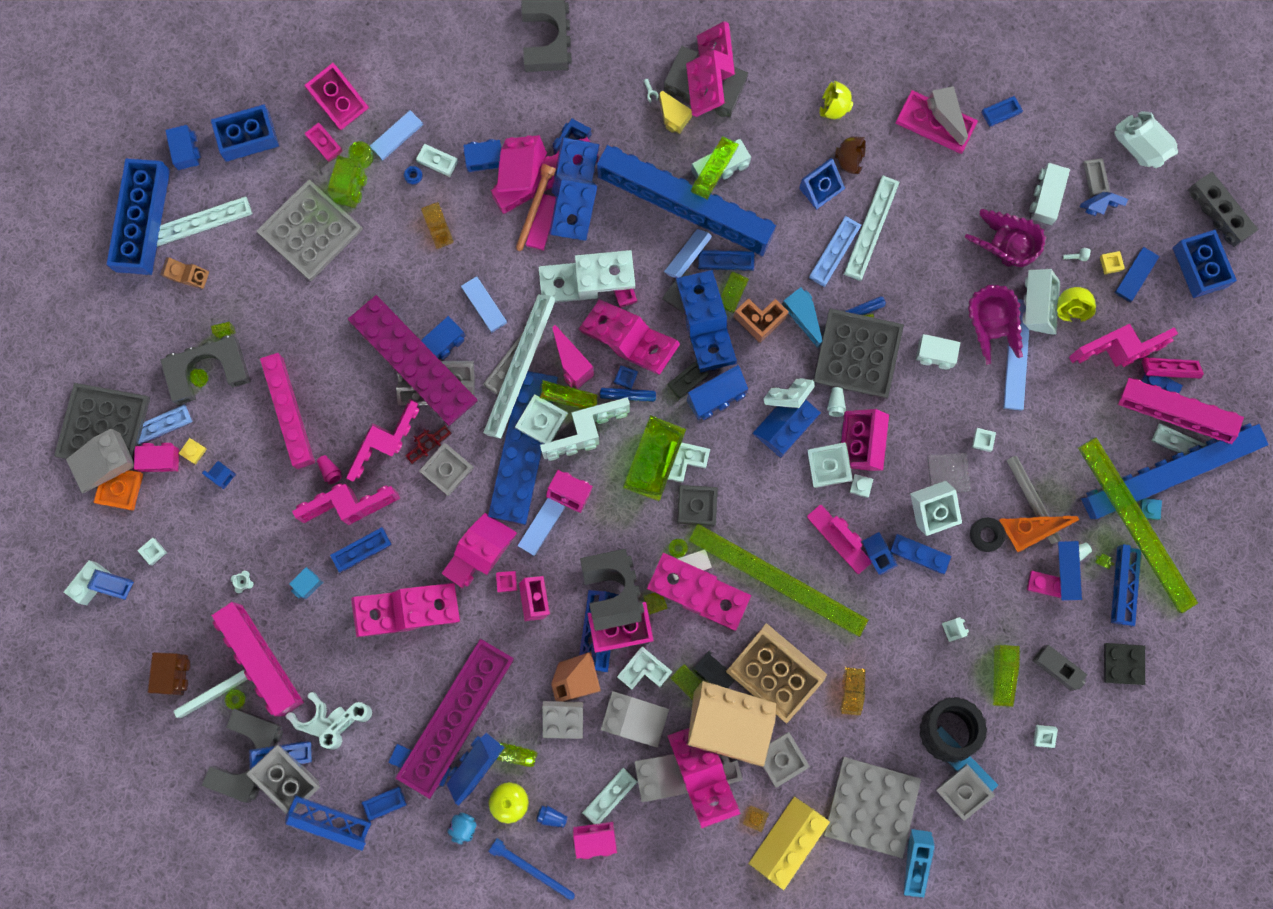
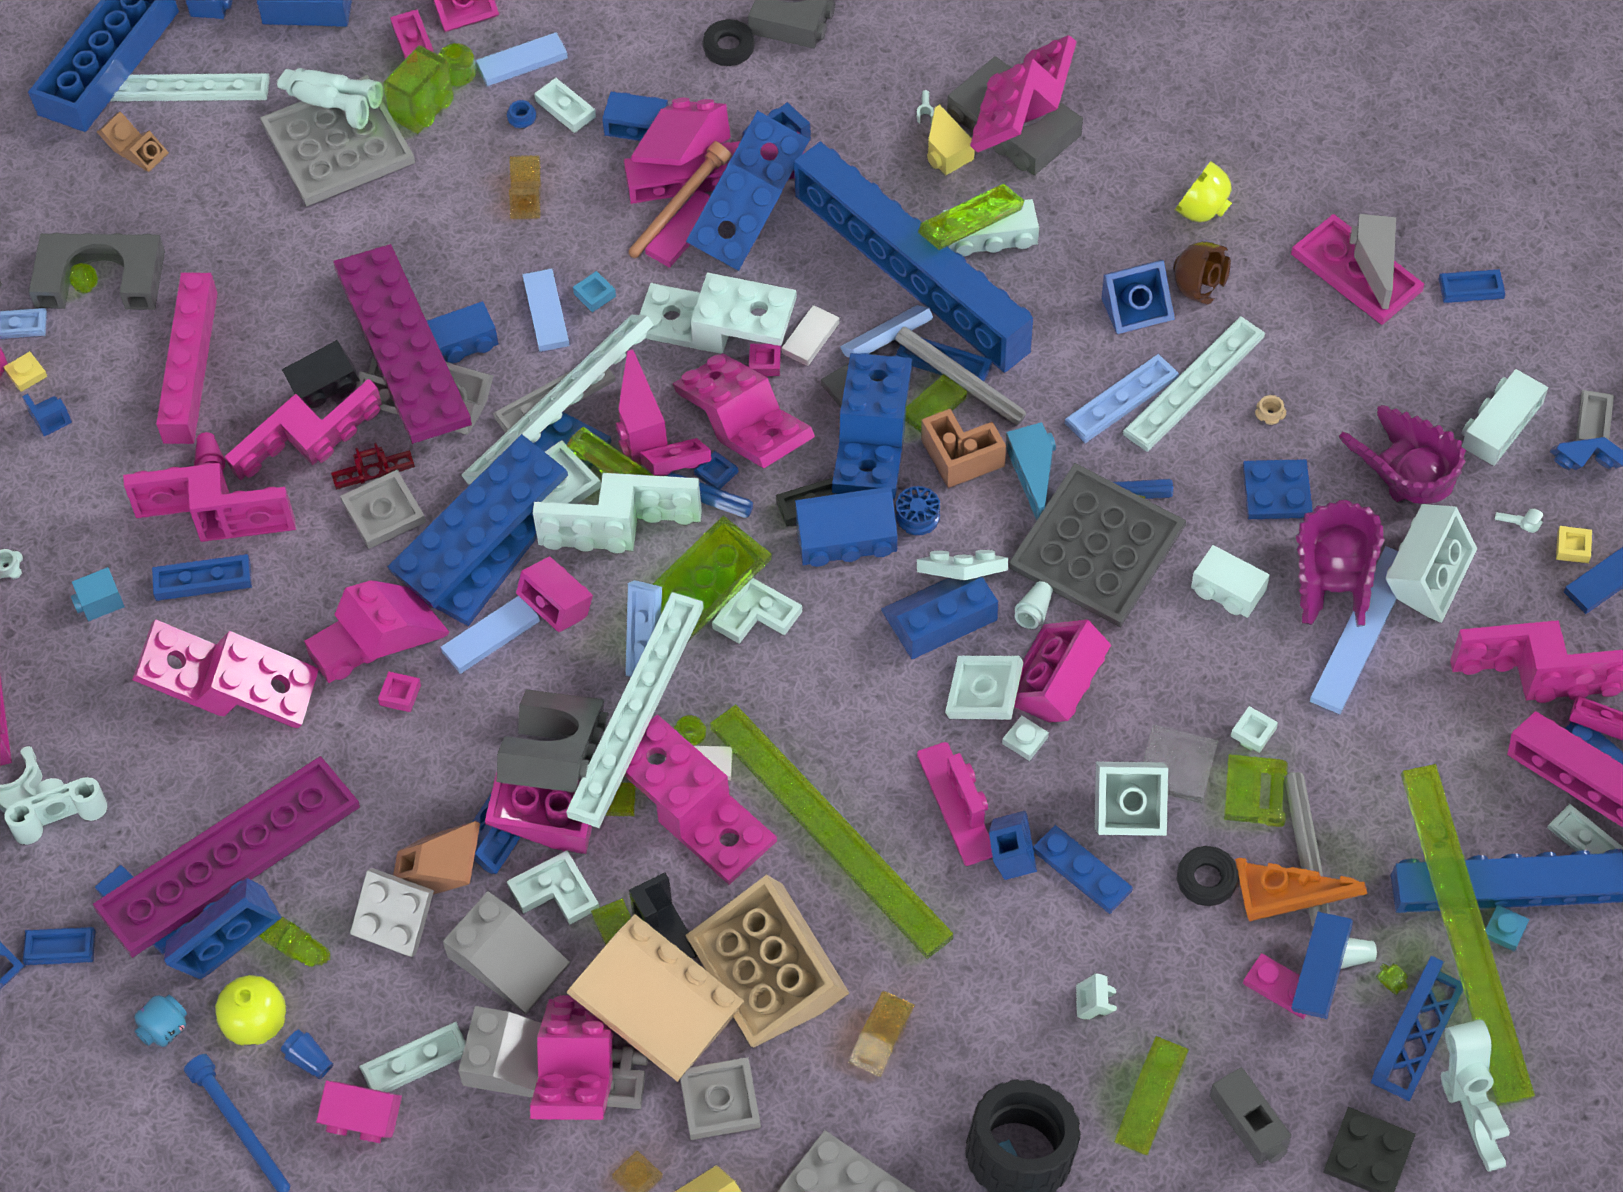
camera: 25 degrees right, 20 degrees down
clear neon green plate [211,321,236,339] -> none
dark pink brick [519,576,550,621] -> none
dark grey tile [677,485,718,526] -> none
neon yellow cylinder [1057,287,1096,322] -> none
none -> light aqua piece [277,68,383,129]
none -> black slope [282,340,360,408]
none -> blue plate [387,434,568,609]
none -> light aqua plate [566,592,704,828]
none -> dark azure plate [573,271,616,313]
none -> light blue tile [626,580,662,677]
none -> dark pink plate [640,438,711,476]
none -> black tyre [703,19,755,66]
none -> white tile [781,305,840,366]
none -> light grey axle [895,327,1026,425]
none -> blue wheel [896,486,940,535]
none -> clear neon green plate [1224,754,1288,827]
none -> blue plate [1243,459,1313,519]
none -> tan plate [1255,395,1286,425]
none -> light aqua piece [1441,1019,1509,1172]

